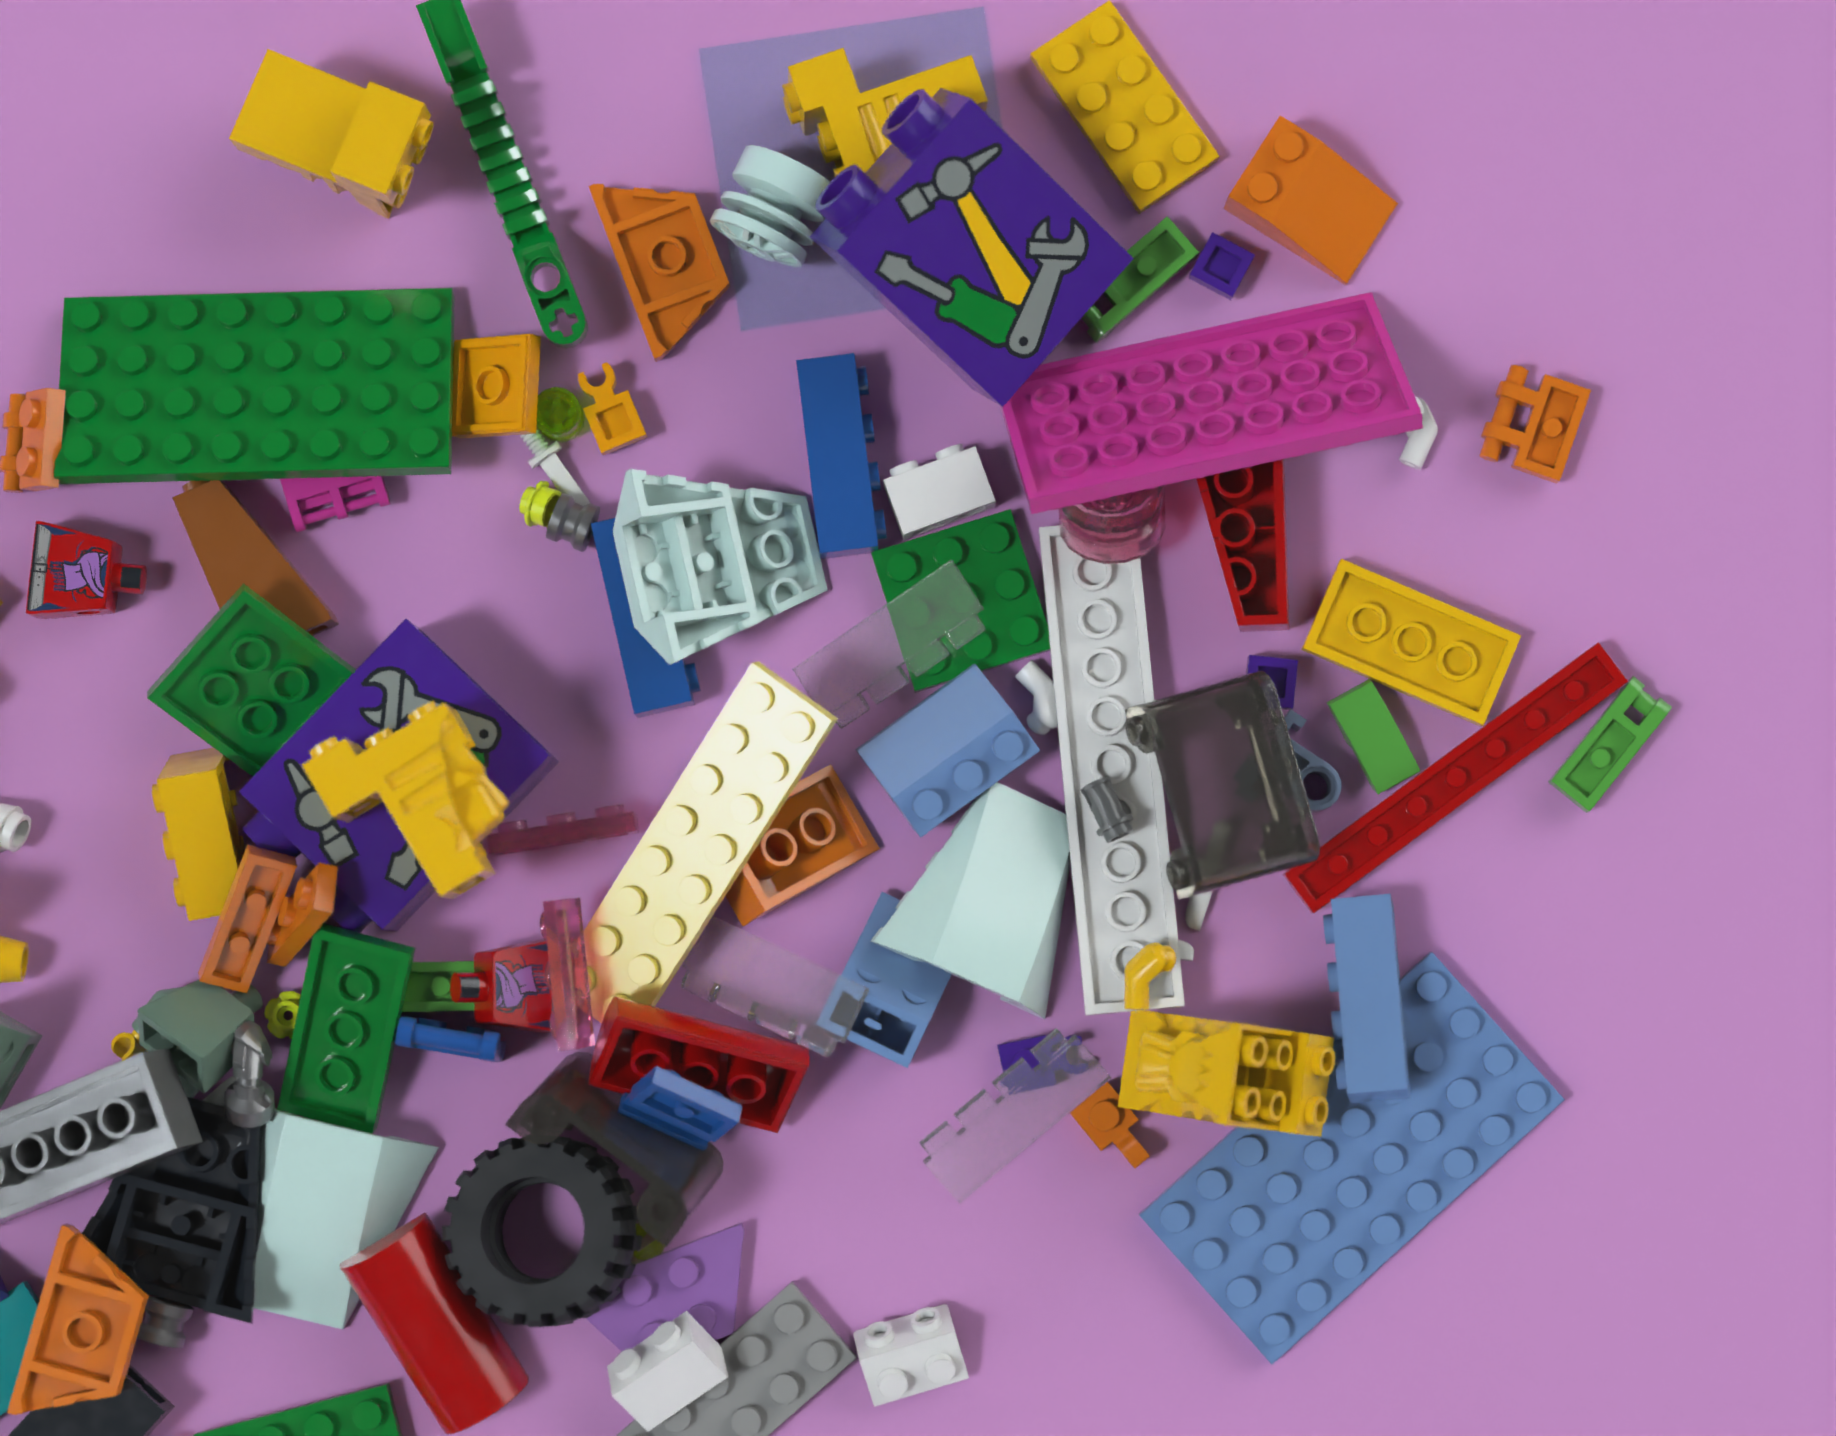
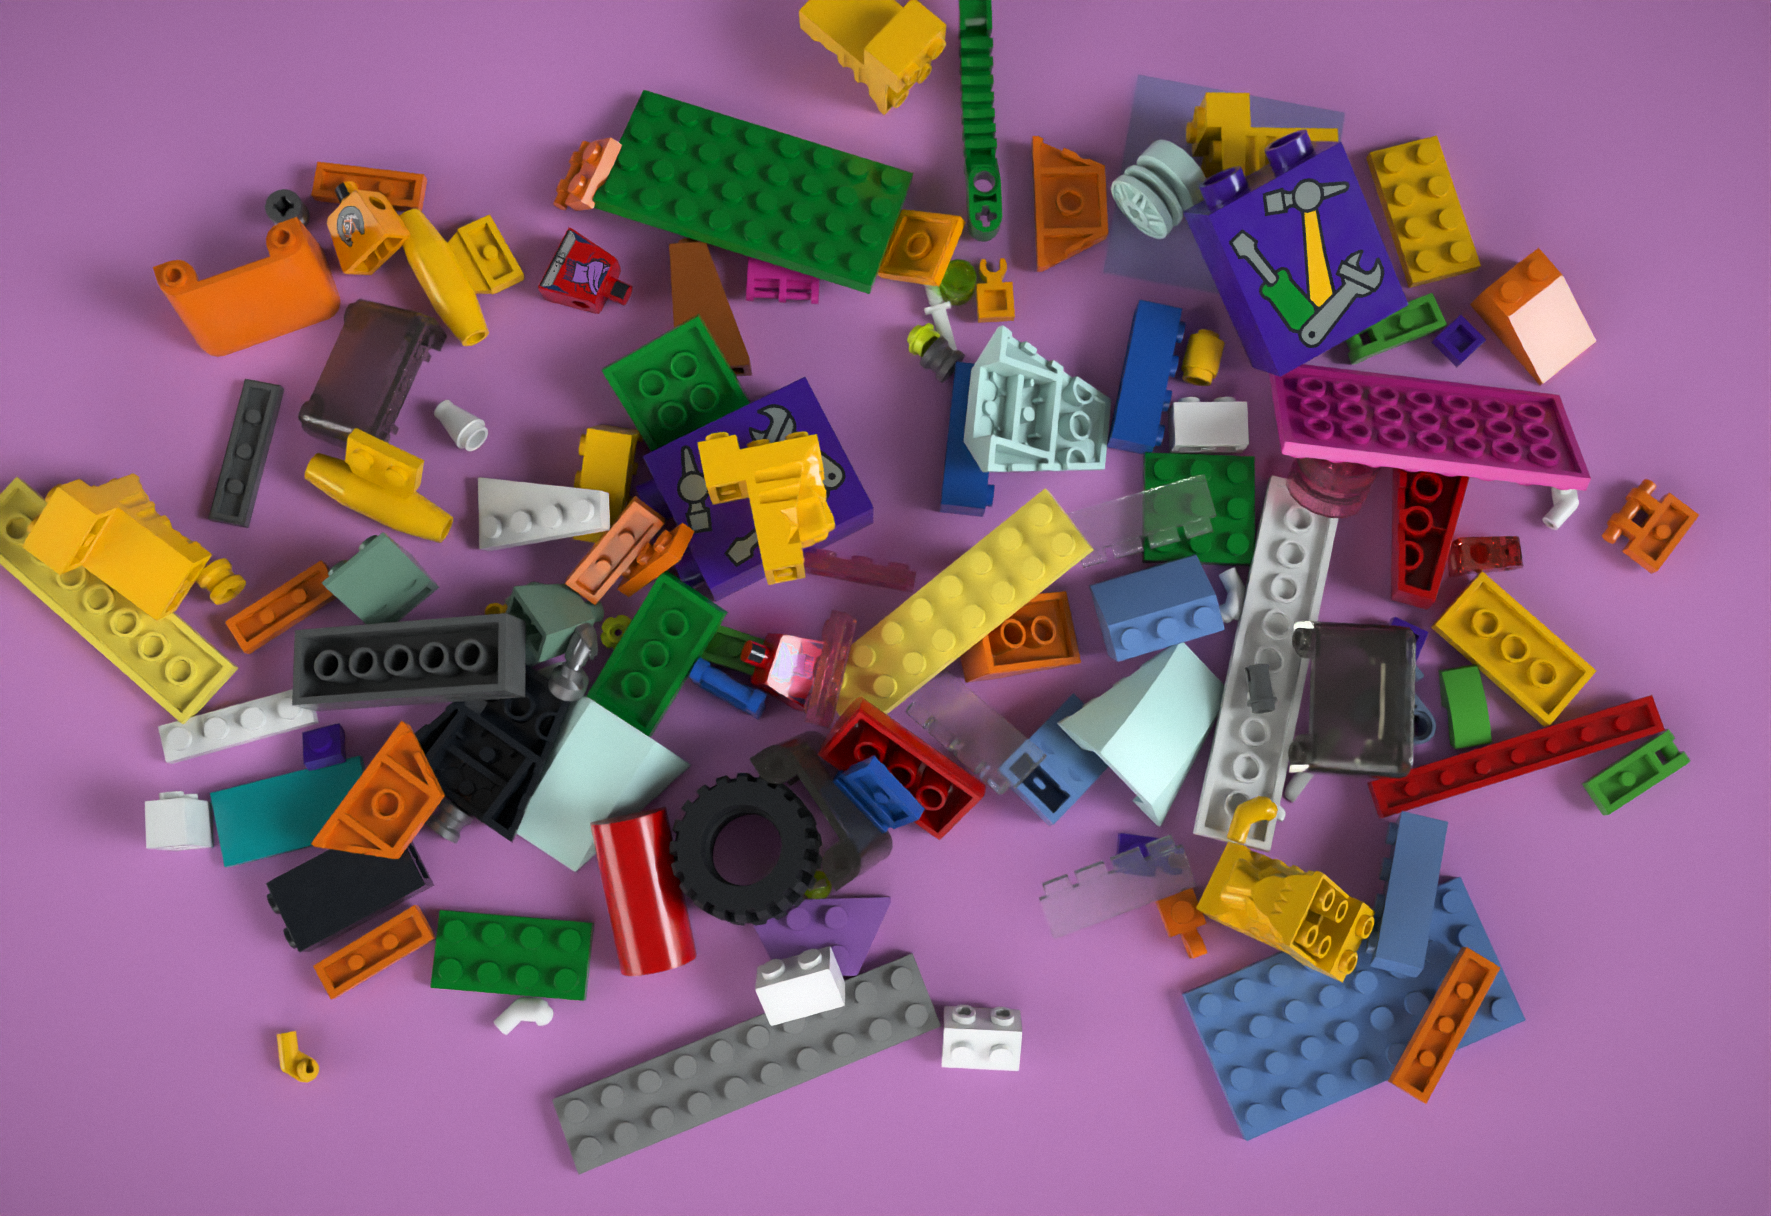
camera: 15 degrees right, 5 degrees down
none -> white wing [478,477,610,551]
none -> yellow brick [1181,329,1225,386]
none -> orange plate [1388,947,1501,1104]
none -> clear red leg [1447,536,1524,577]

